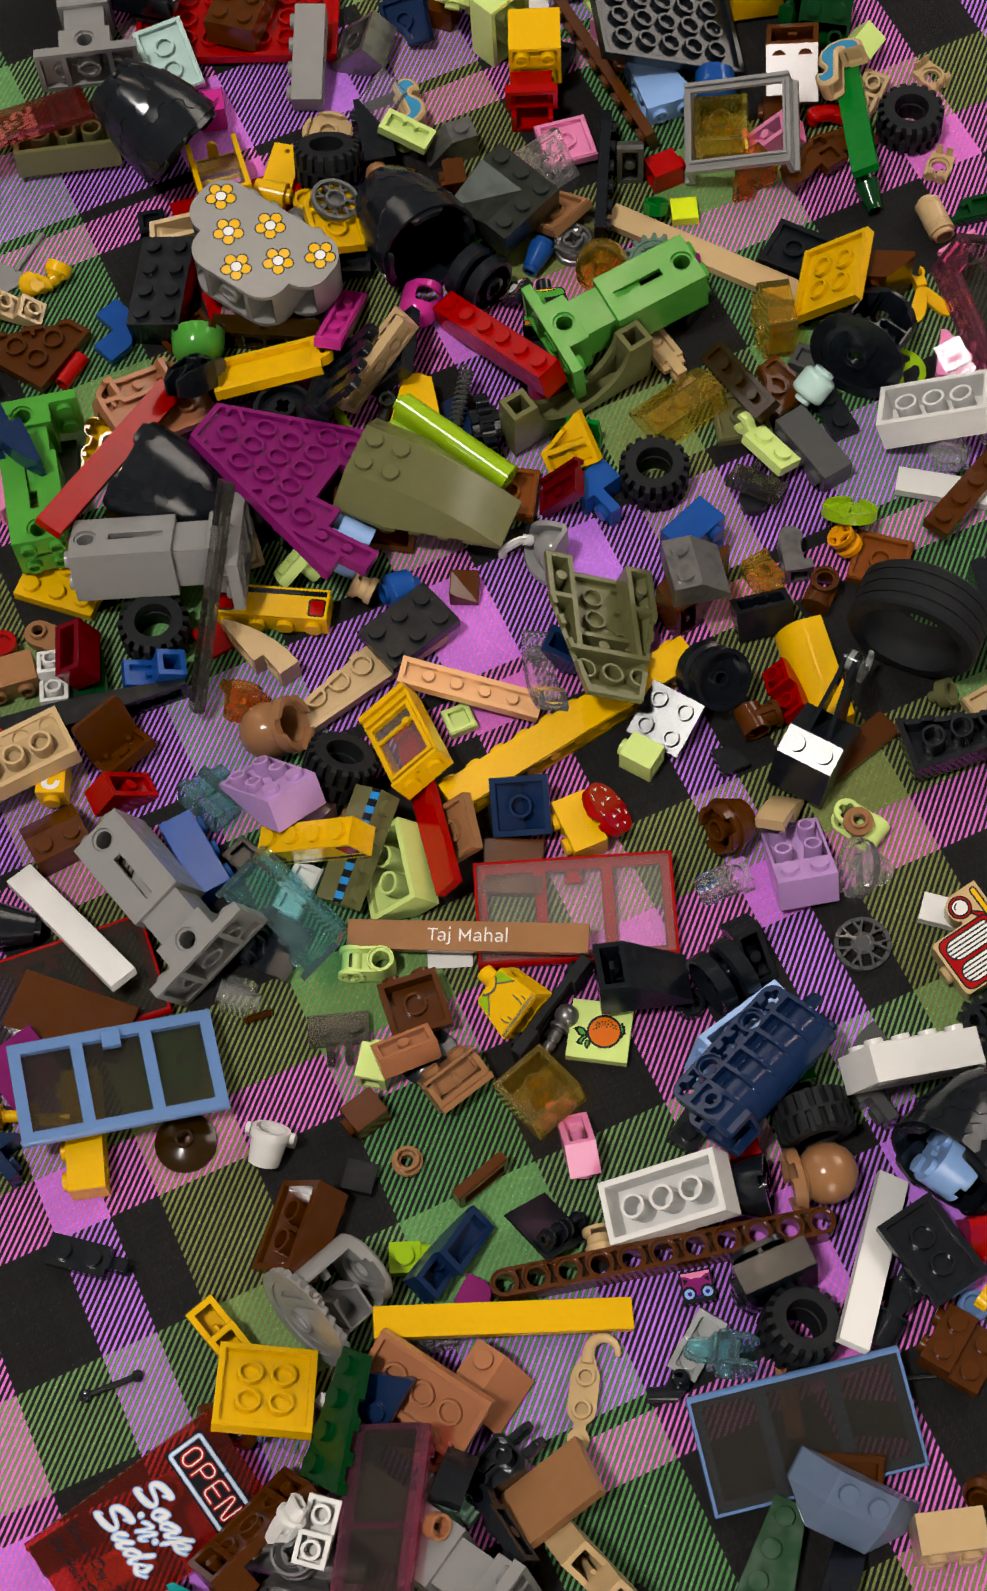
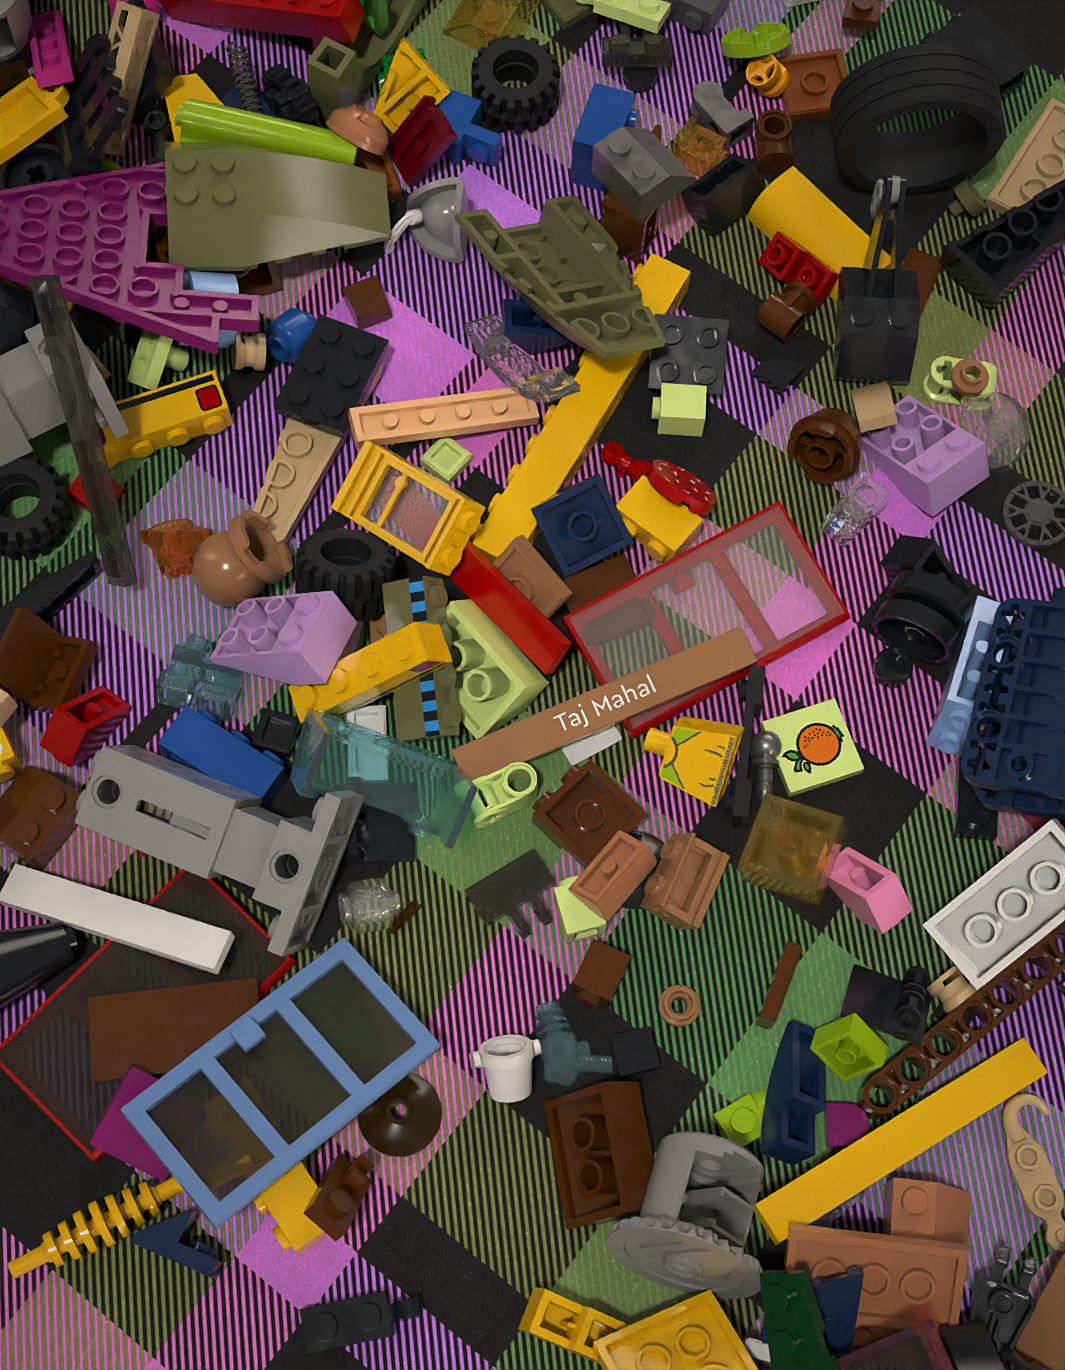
camera: 35 degrees left, 5 degrees up
blue brick [121,649,187,688] -> none
tan slope [220,619,302,687] -> none
black slope [592,941,694,1015] -> none
black wheel [675,640,752,711] -> none
none -> reddish brown plate [303,1153,375,1241]
none -> nougat piece [326,103,389,156]
none -> clear light blue piece [535,1001,612,1086]
none -> red piece [601,441,651,481]
none -> lime piece [810,1013,889,1082]

